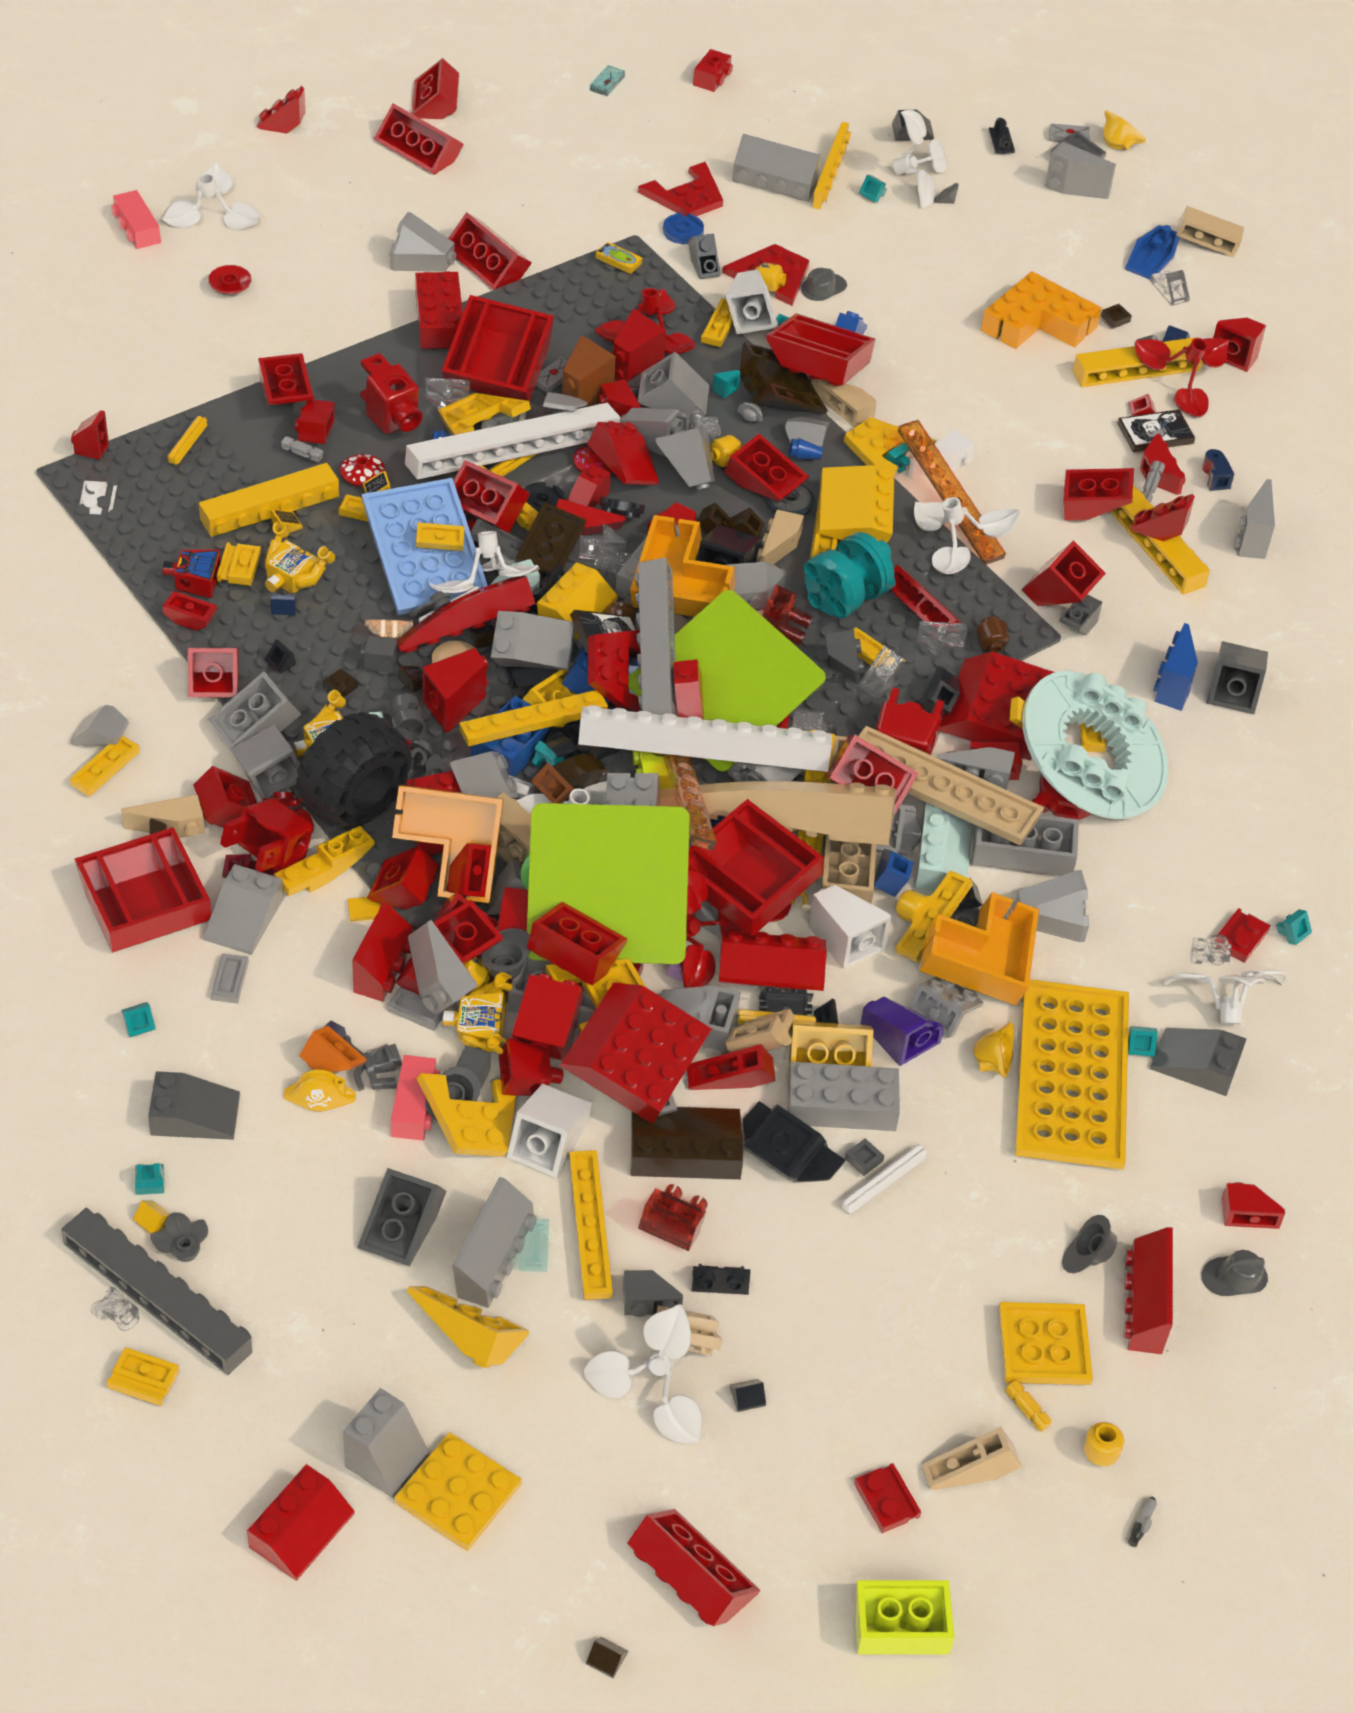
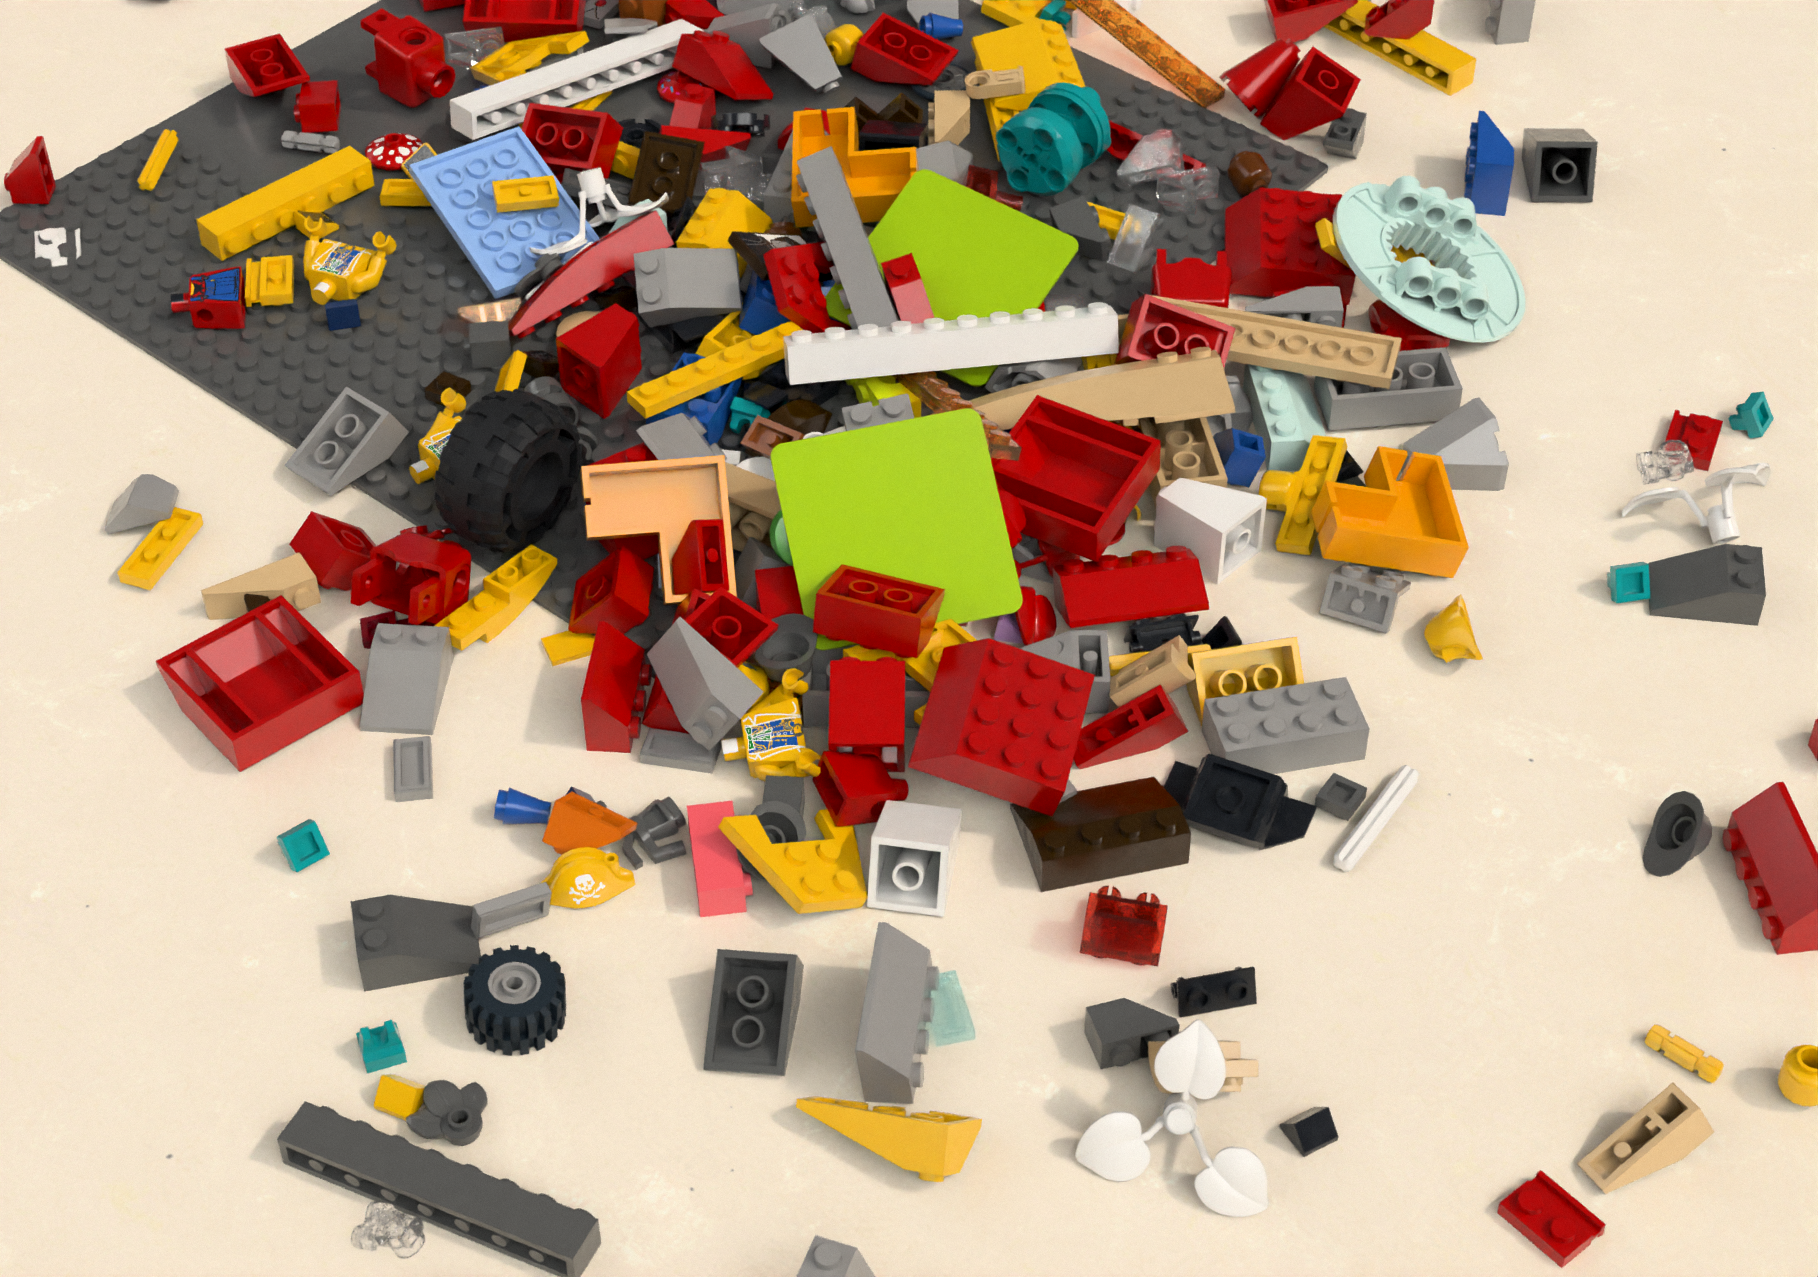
camera: 10 degrees left, 5 degrees down
red slope [162,591,217,631] -> none
slope [188,648,239,697] -> none
light grey slope [231,724,300,801] -> none
black slope [264,639,296,673] -> none
yellow plate [569,1150,613,1300] -> none
dark purple slope [860,996,944,1066] -> none
white plant [914,497,1020,574] -> none
black slope [919,666,960,716] -> none
yellow plate [998,1302,1093,1385] -> none
yellow piece [1015,979,1129,1170] -> none
none -> black wheel [463,945,566,1056]
none -> light grey tile [471,882,551,938]
none -> yellow tile [494,350,527,392]
none -> blue cone [494,787,551,825]
none -> tan piece [965,66,1026,99]
none -> clear slope [1117,128,1185,186]
none -> red cone [1219,38,1301,120]

